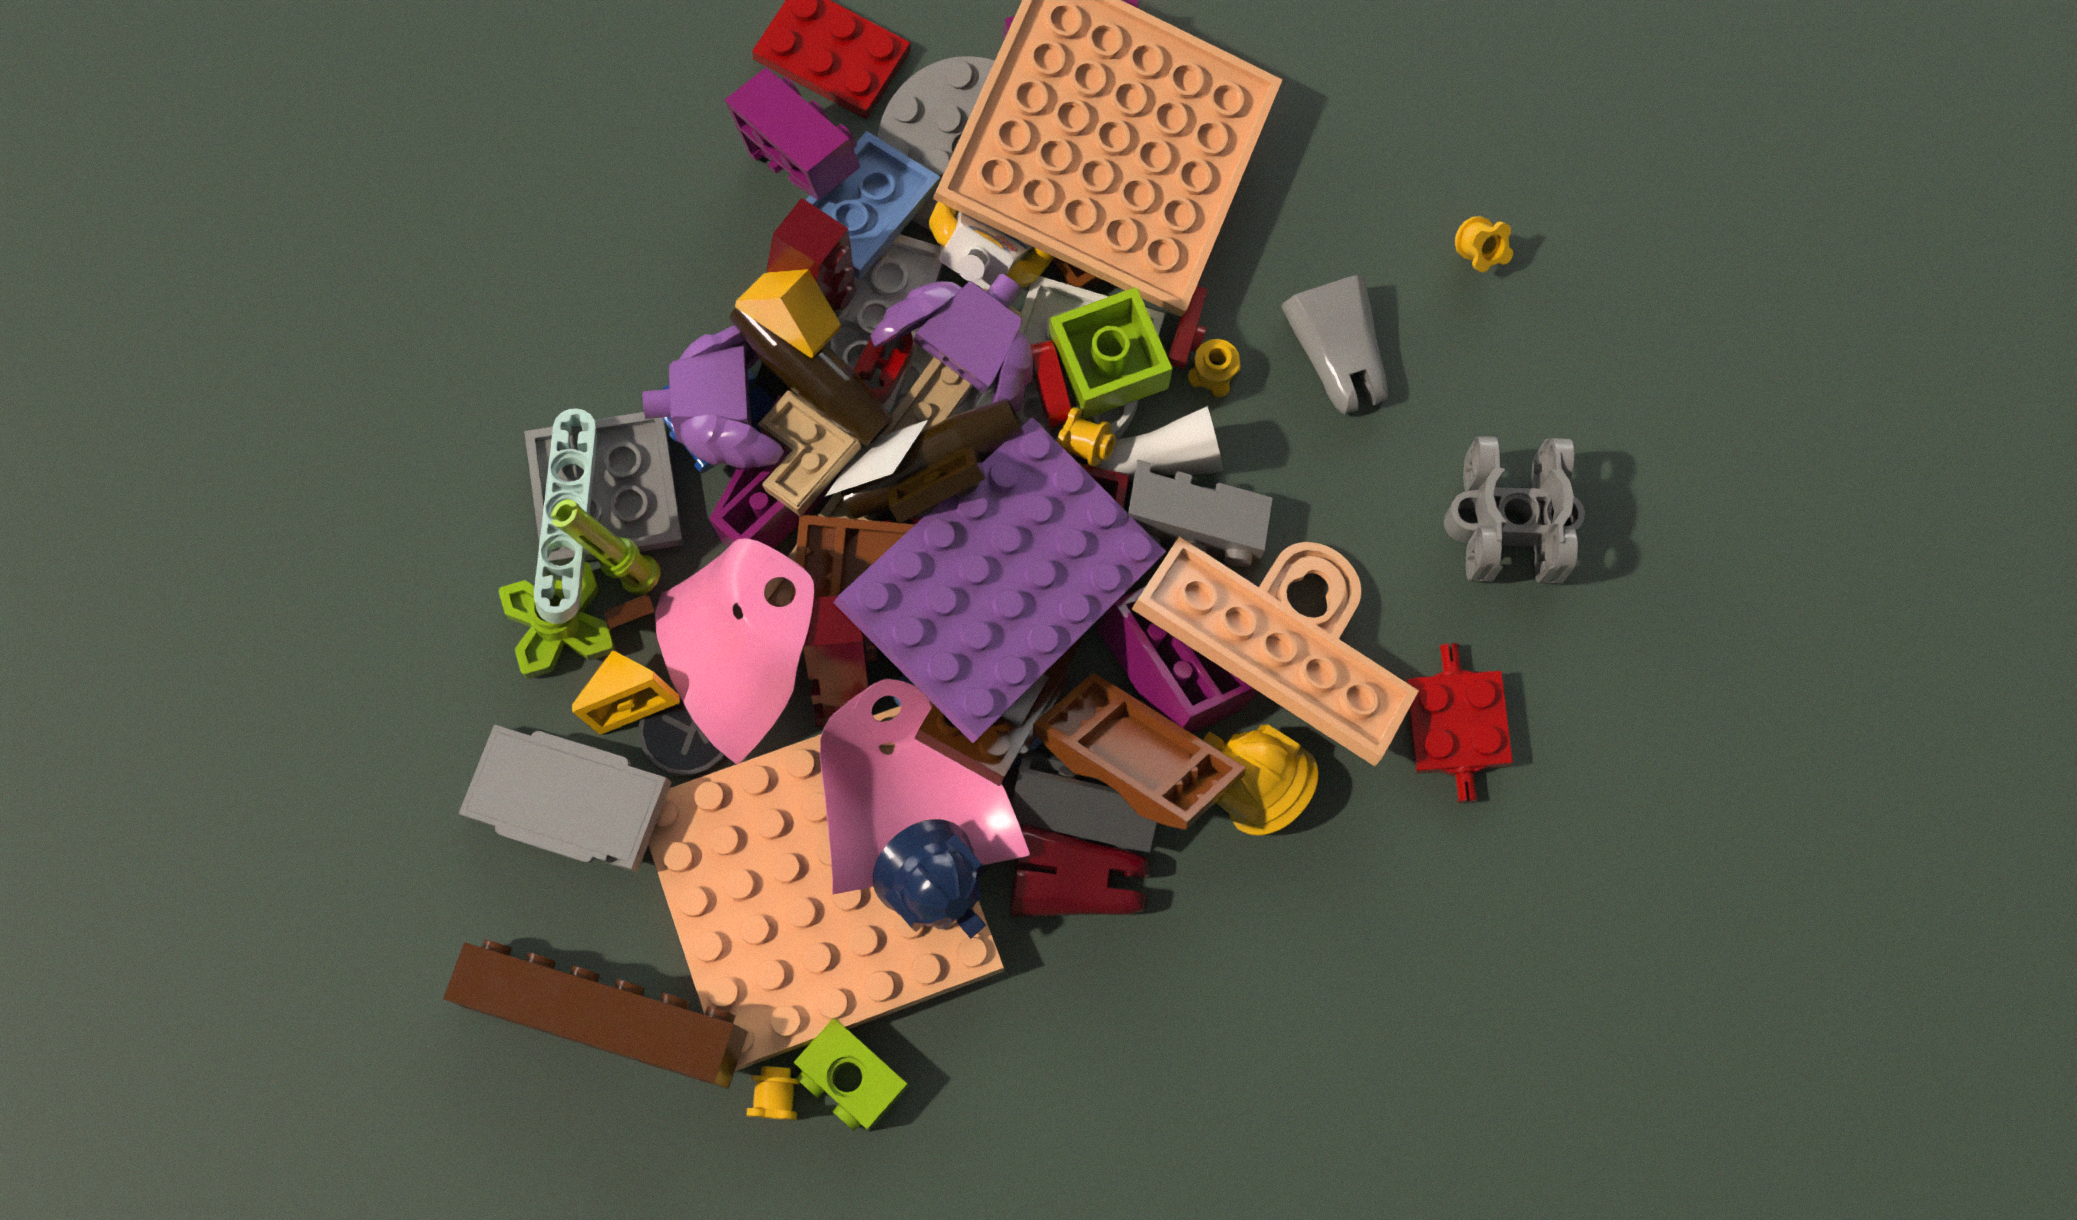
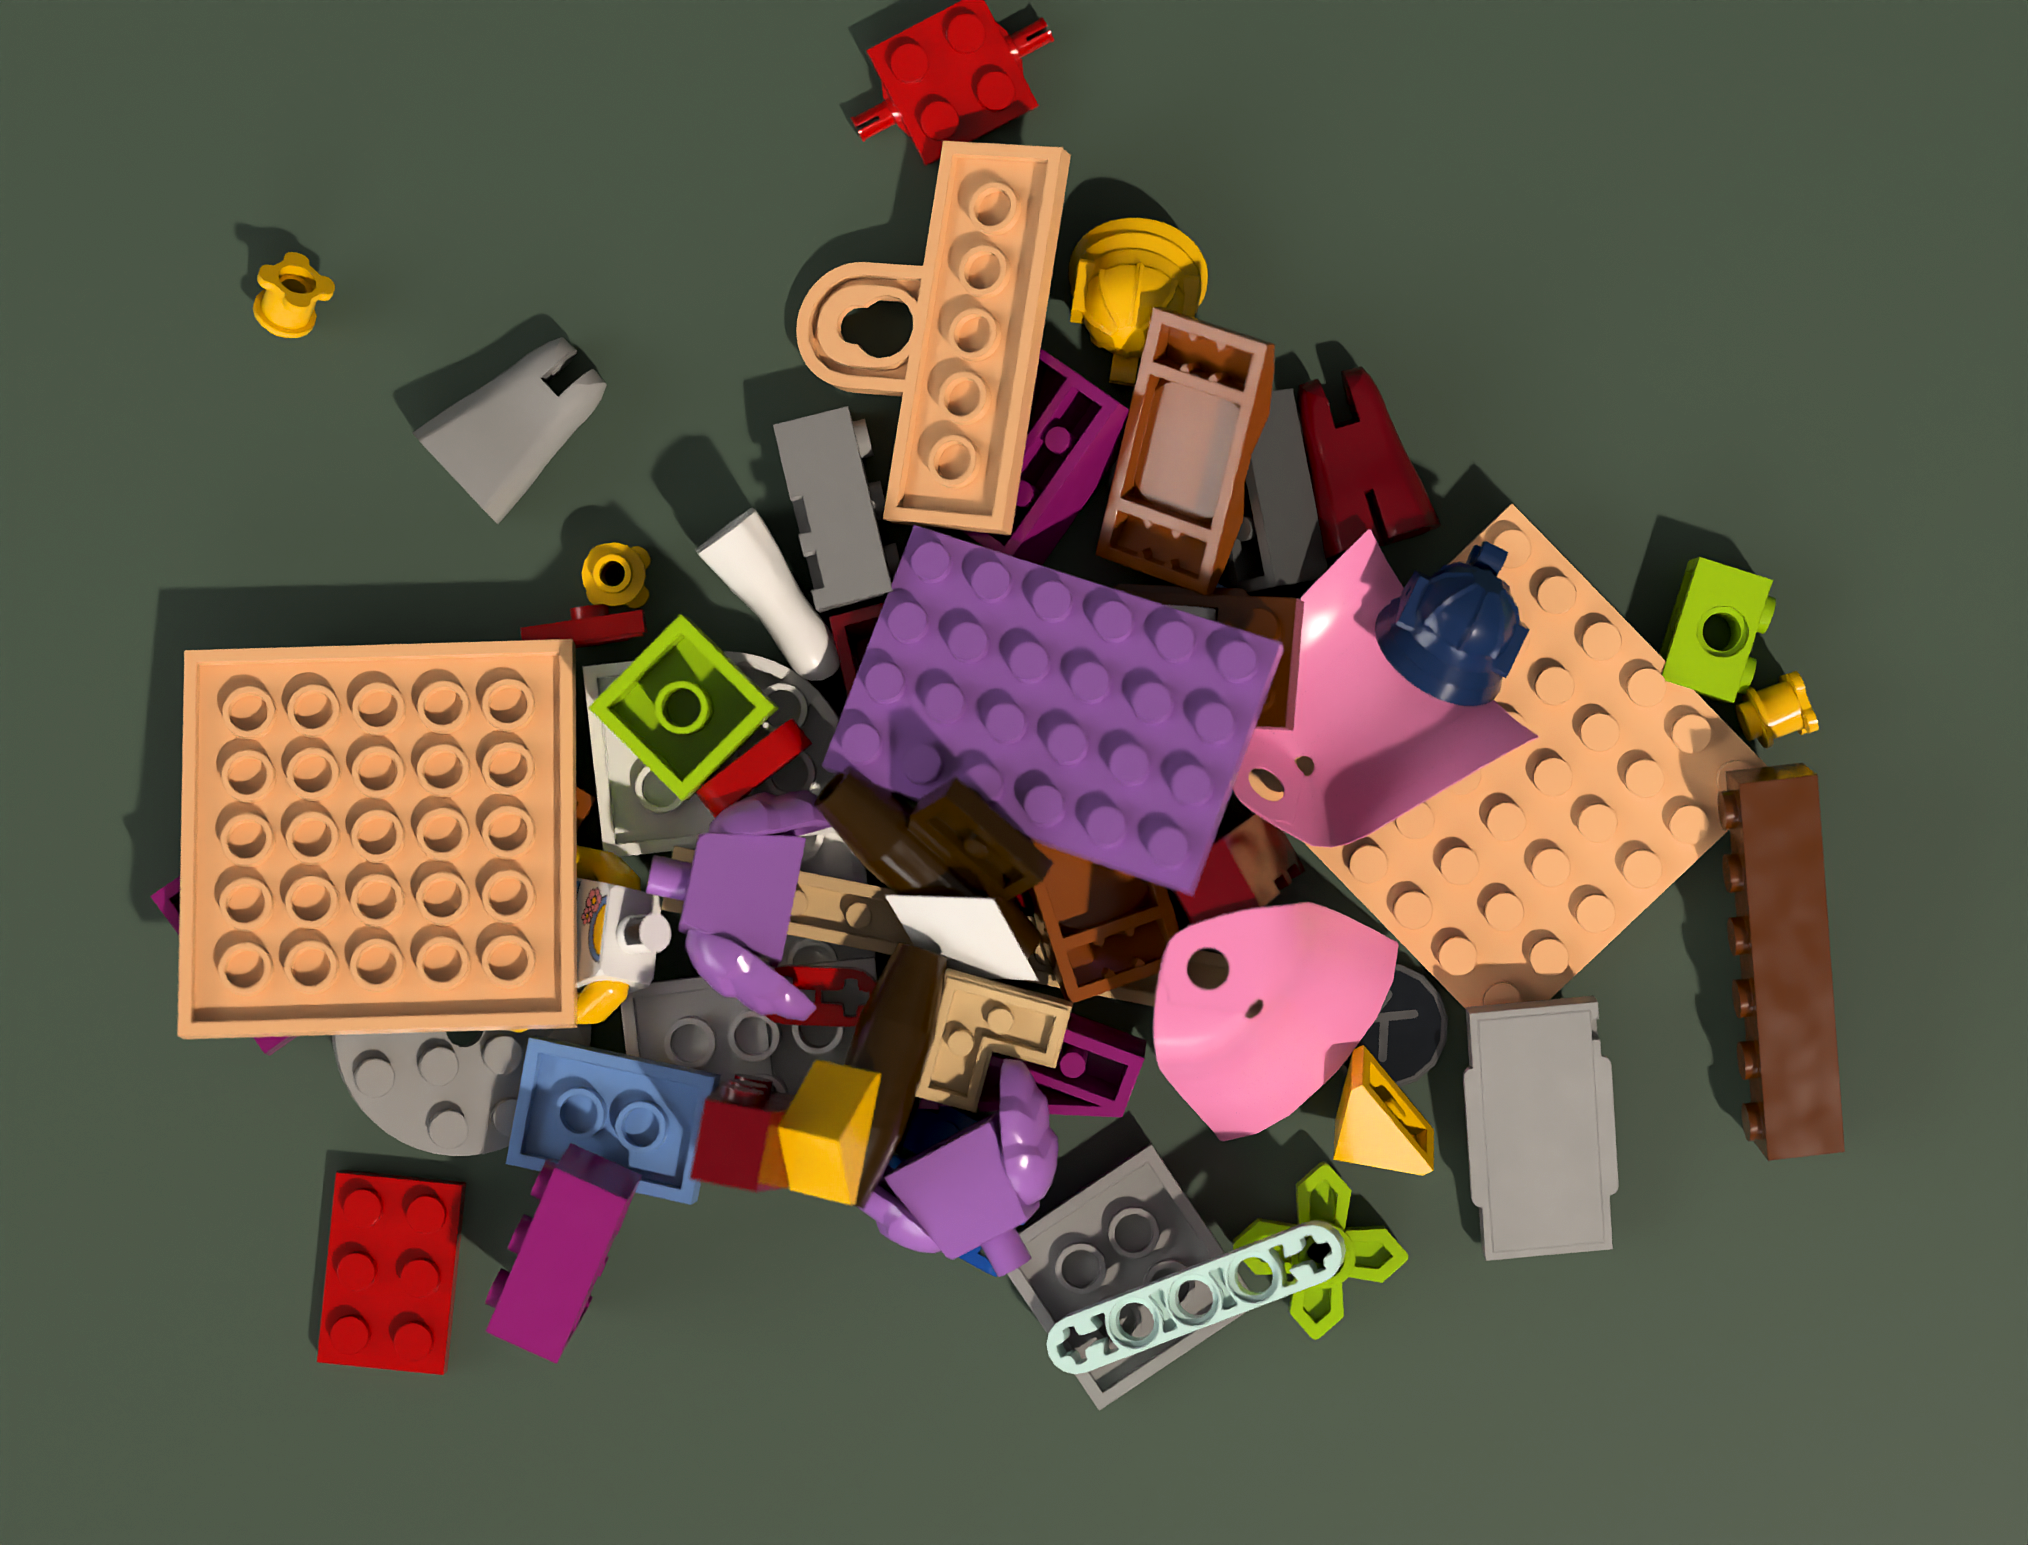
camera: 110 degrees left, 15 degrees up
lime pin [551,499,661,596] -> none
reddish brown tile [604,594,655,629] -> none
yellow brick [1057,407,1116,467] -> none
light grey piece [1443,436,1585,583] -> none

